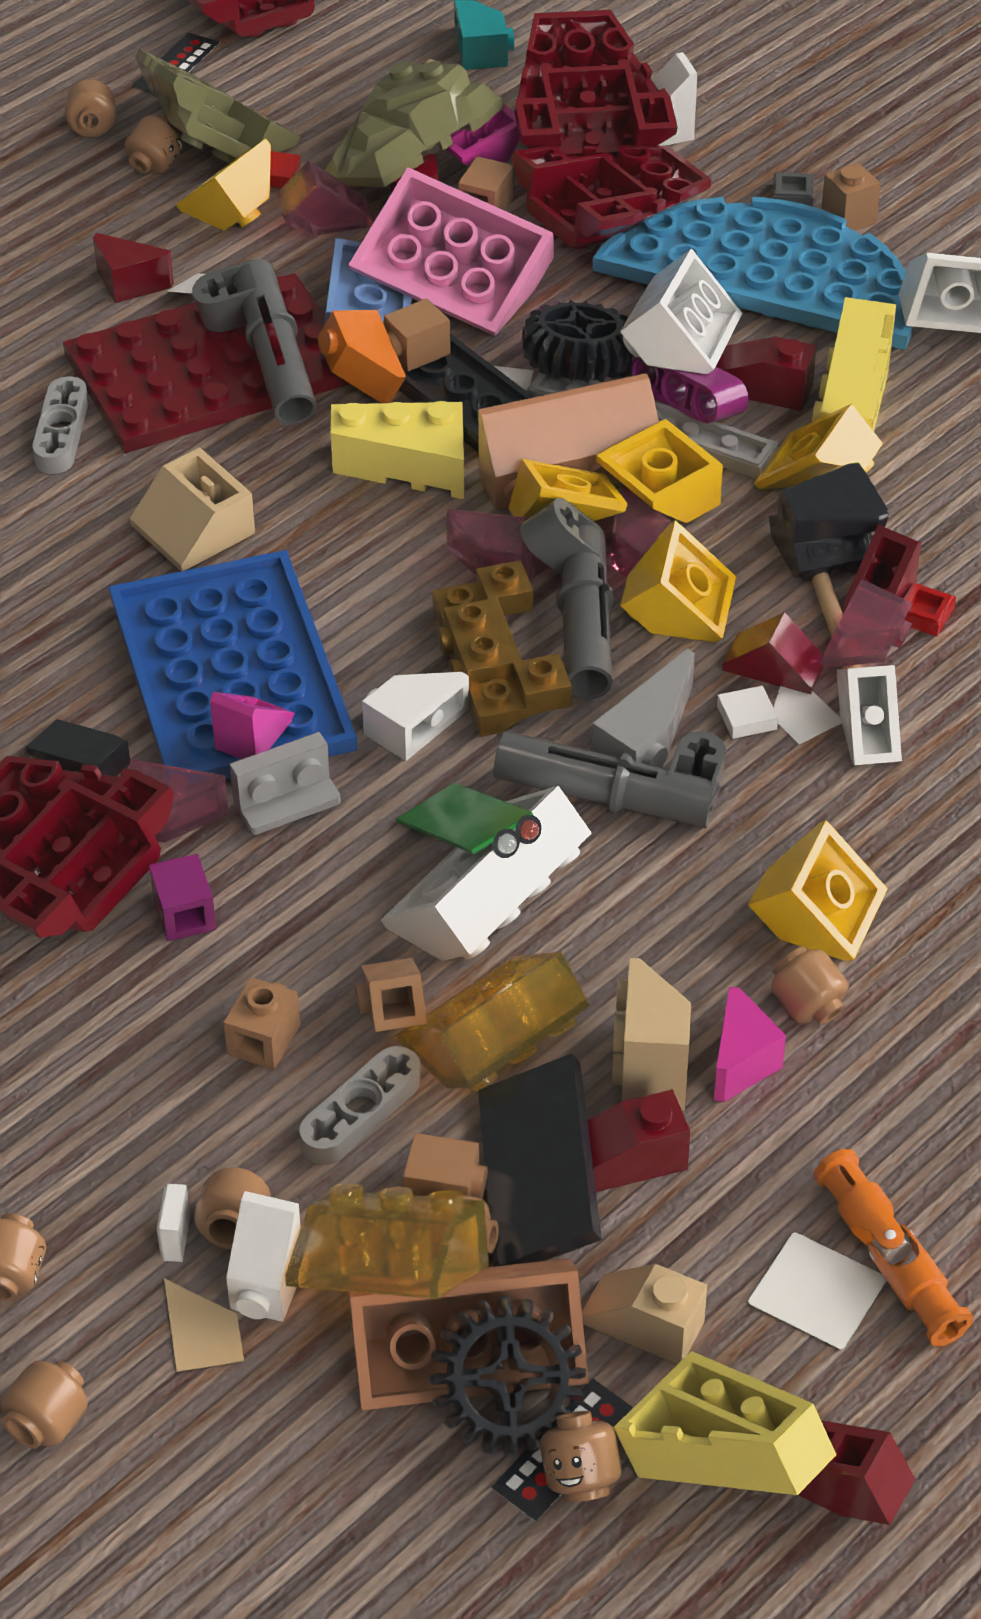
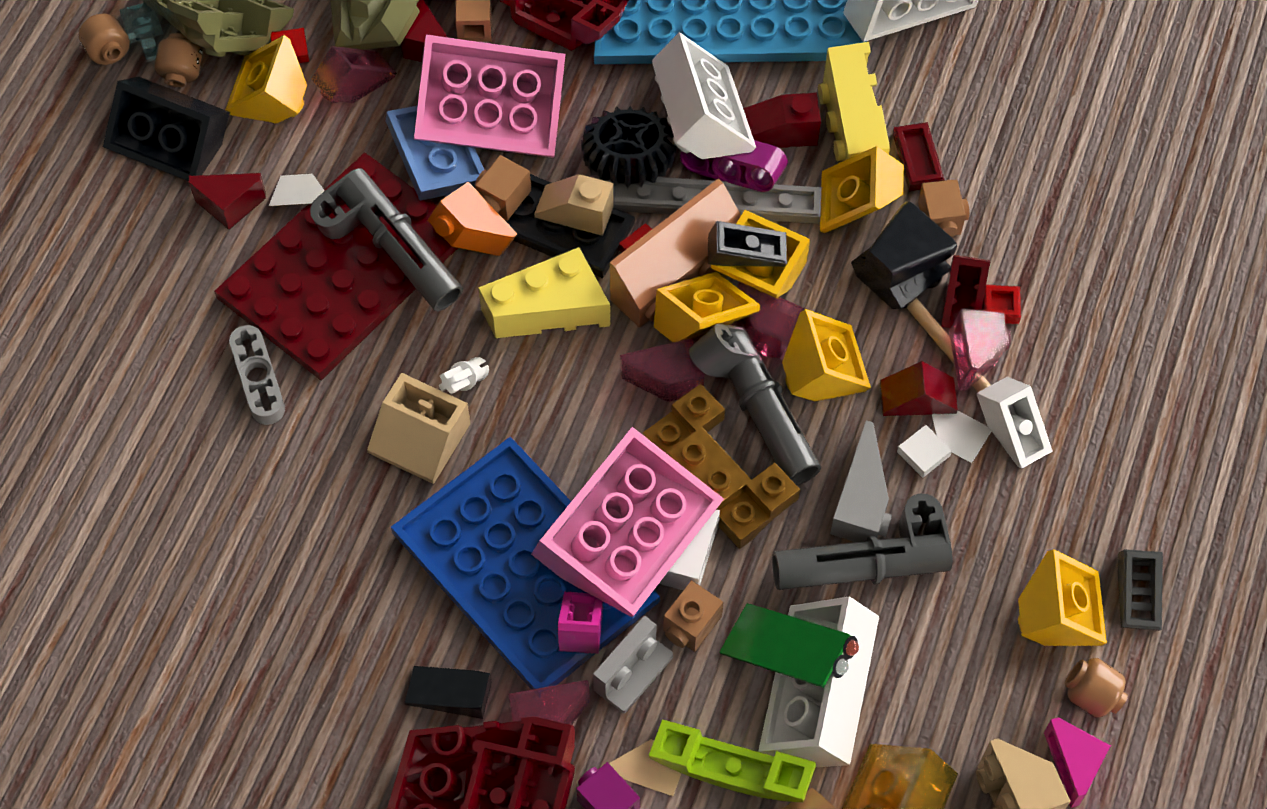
camera: 25 degrees left, 15 degrees up
none -> black slope [103,76,230,181]
none -> clear light blue plate [119,2,163,62]
none -> white axle [439,357,489,394]
none -> bright pink slope [531,427,724,617]
none -> tan slope [534,174,614,236]
none -> tan sticker [609,739,681,796]
none -> lime slope [648,719,816,802]
none -> medium nougat brick [663,580,724,652]
none -> black slope [708,221,787,267]
none -> dark red tile [892,122,945,192]
none -> medium nougat brick [918,179,970,237]
none -> dark grey slope [1118,549,1163,631]

